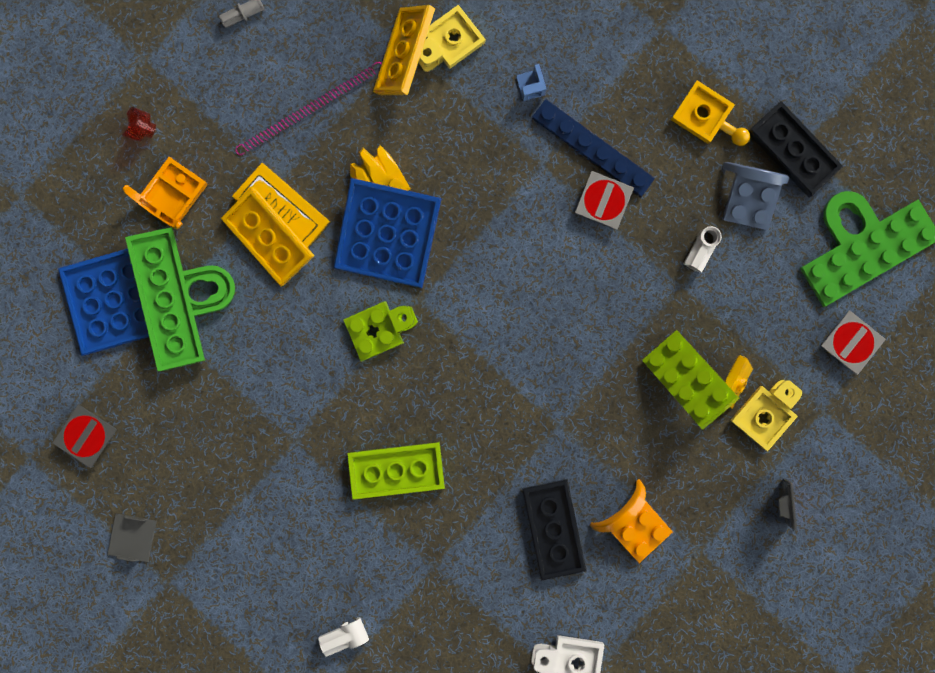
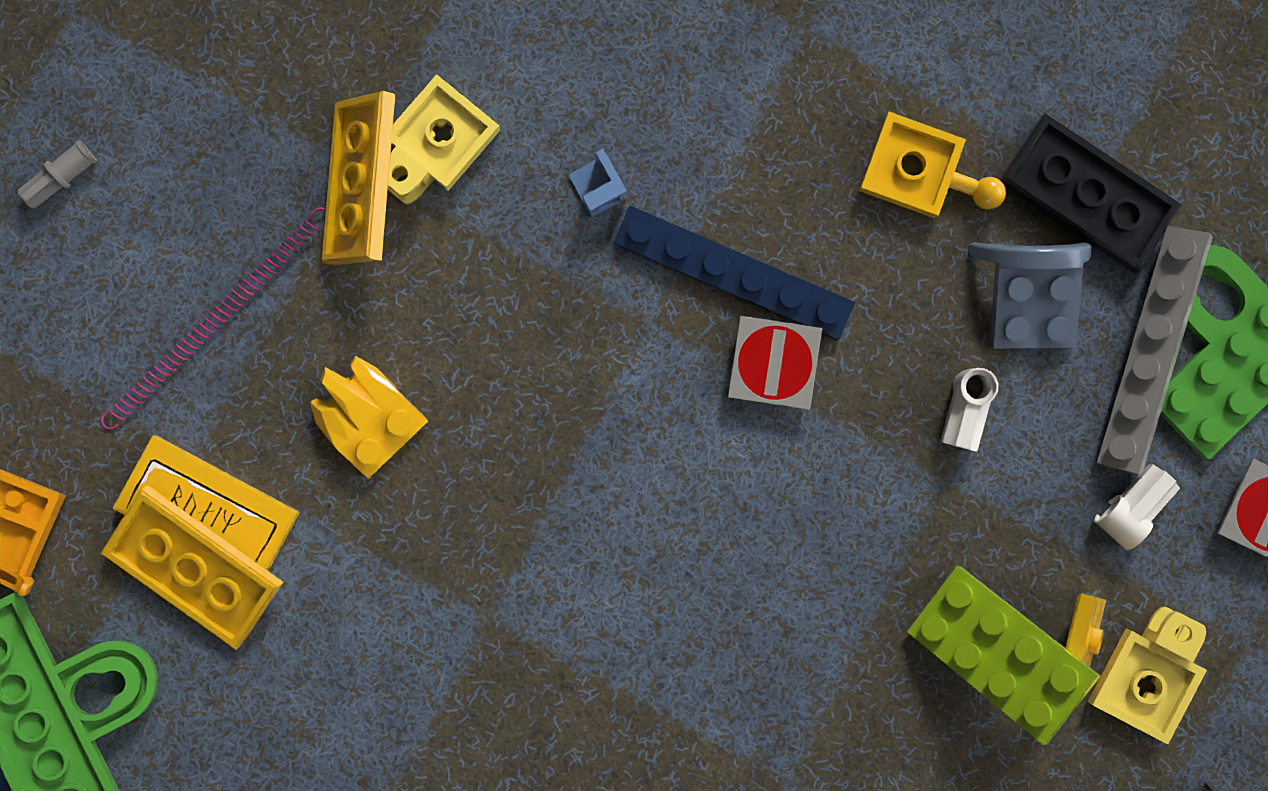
camera: 10 degrees left, 0 degrees up
blue tile [334,178,442,288] -> none
lime plate [343,301,418,361] -> none
none -> white piece [1094,464,1180,550]
none -> light grey plate [1097,226,1213,476]

